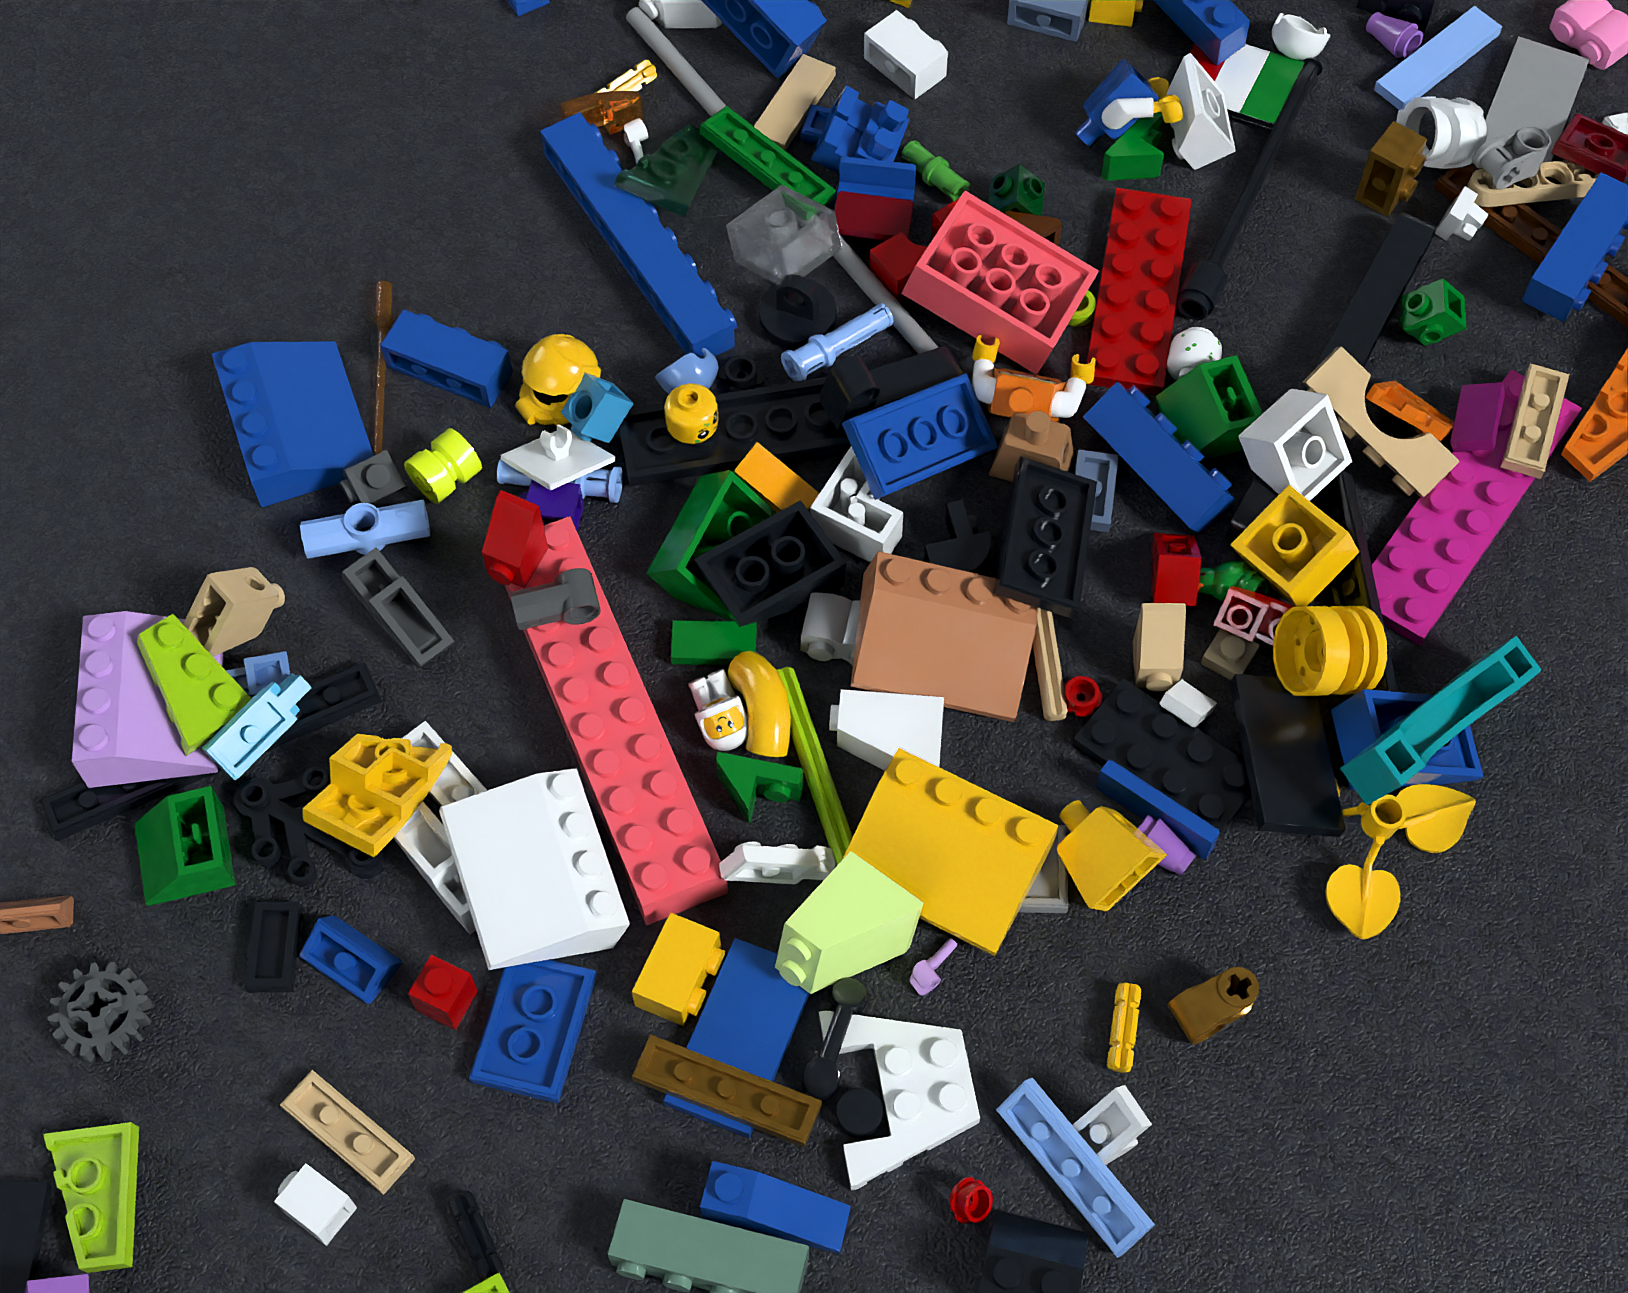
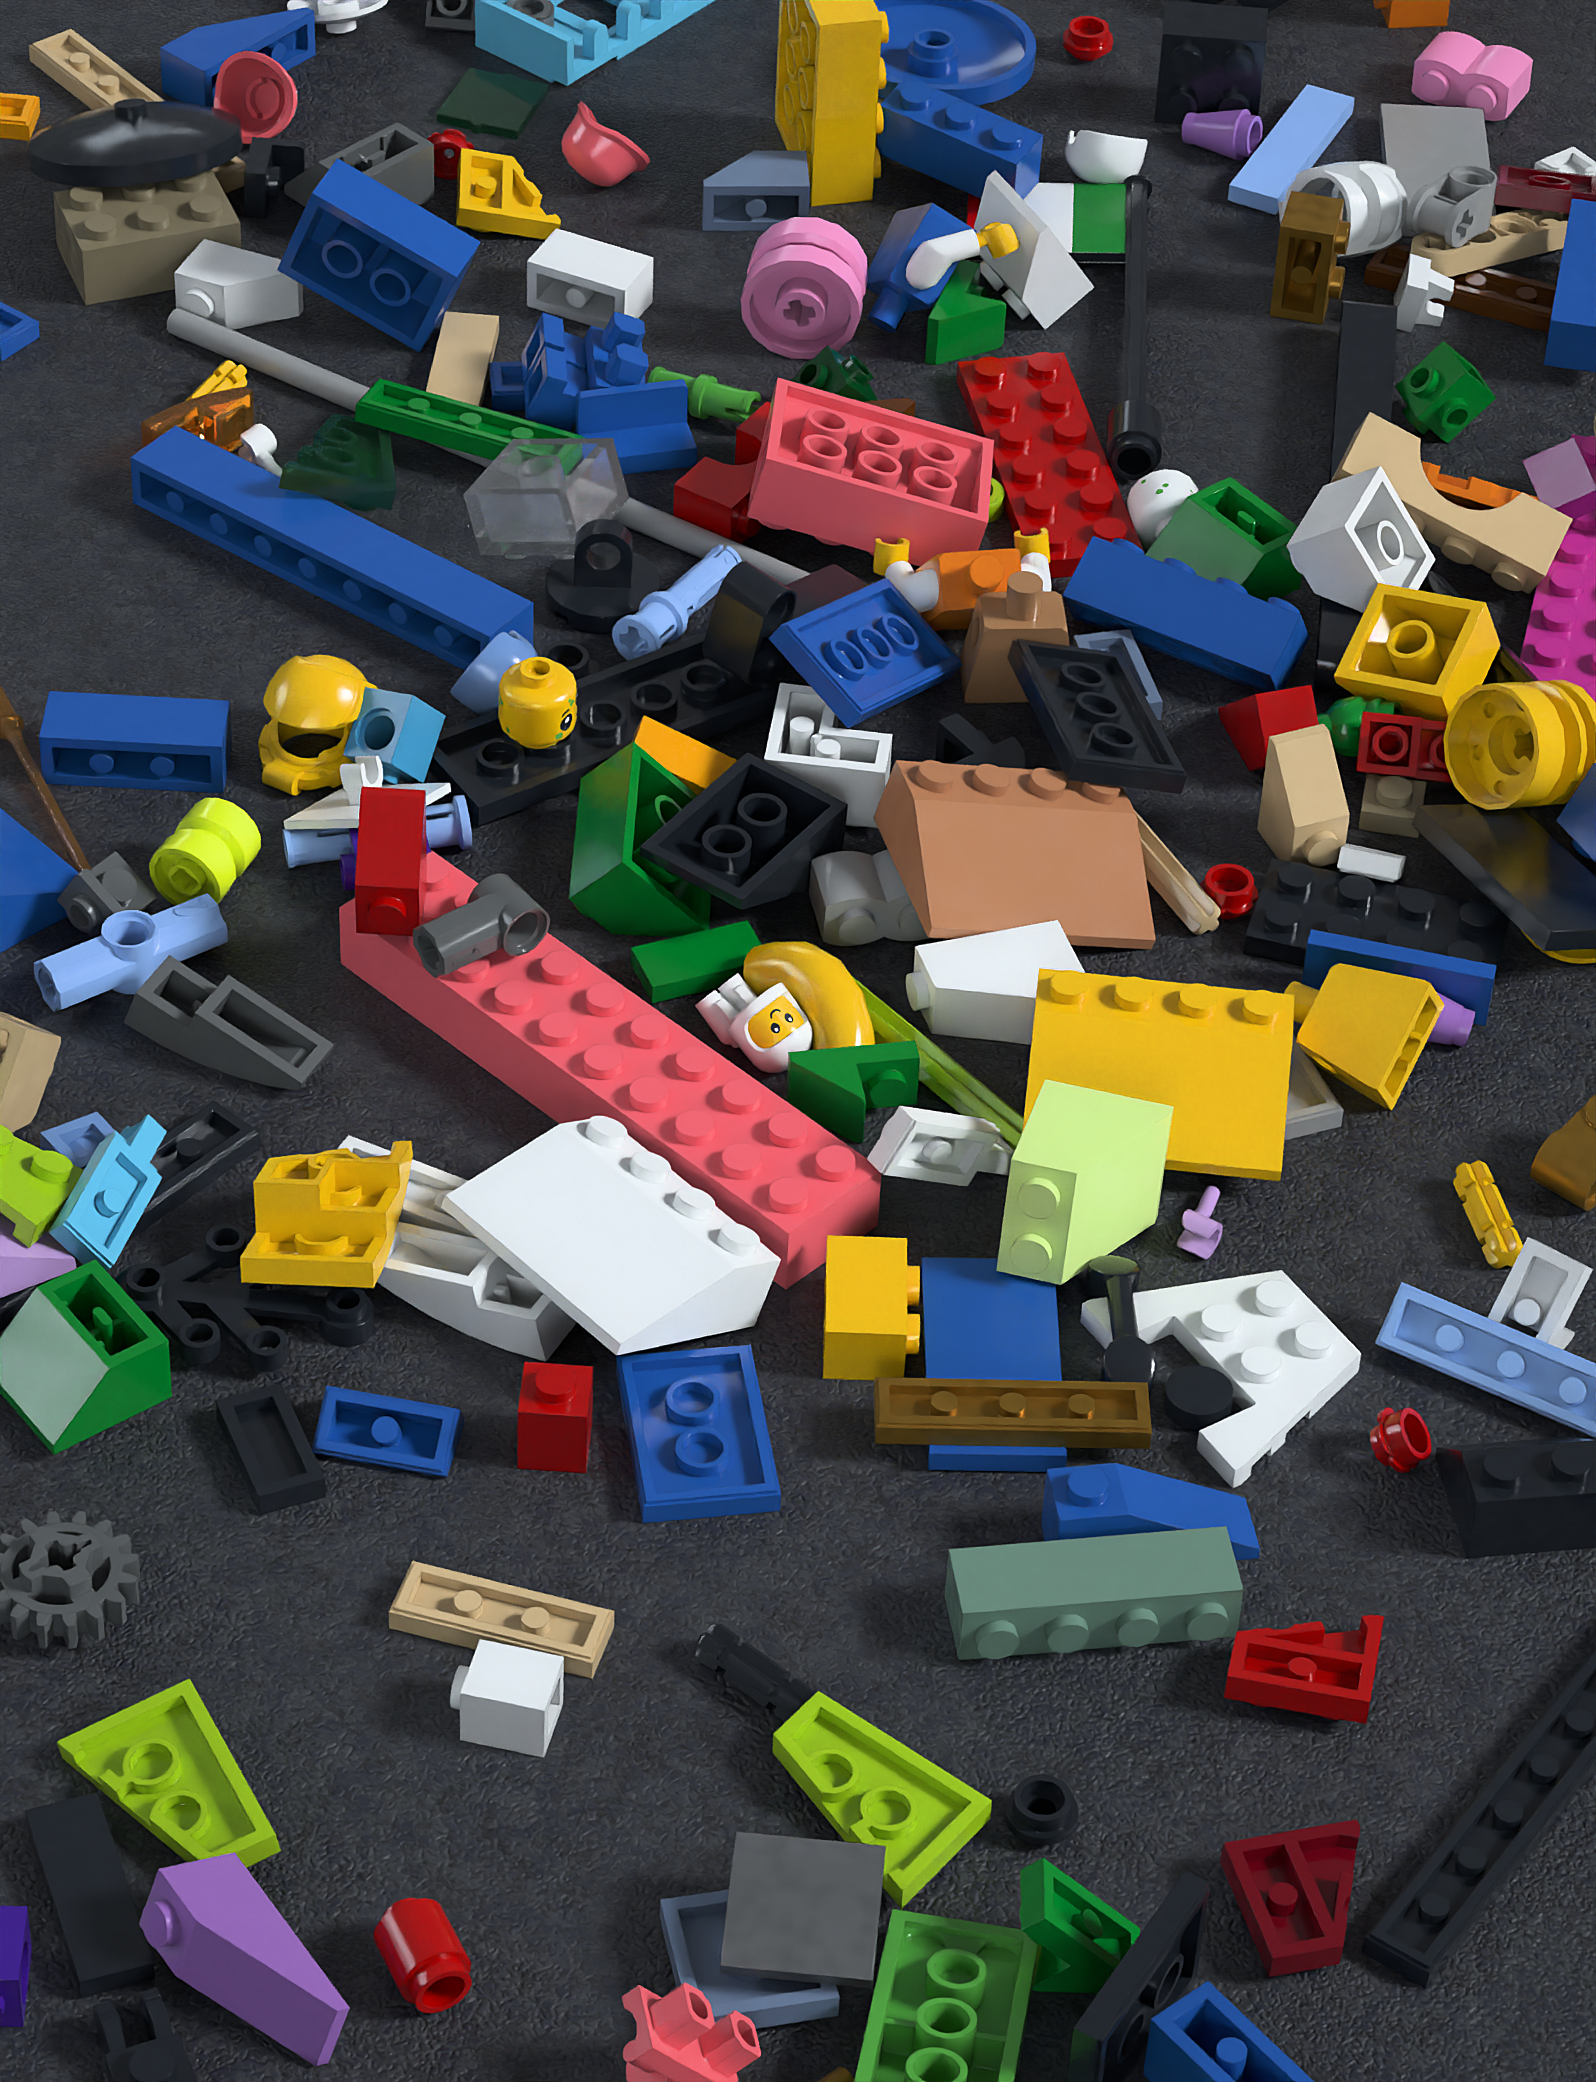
camera: 25 degrees left, 20 degrees down
dark red slope [831,191,914,241] -> none
none -> bright pink wheel [741,217,868,359]

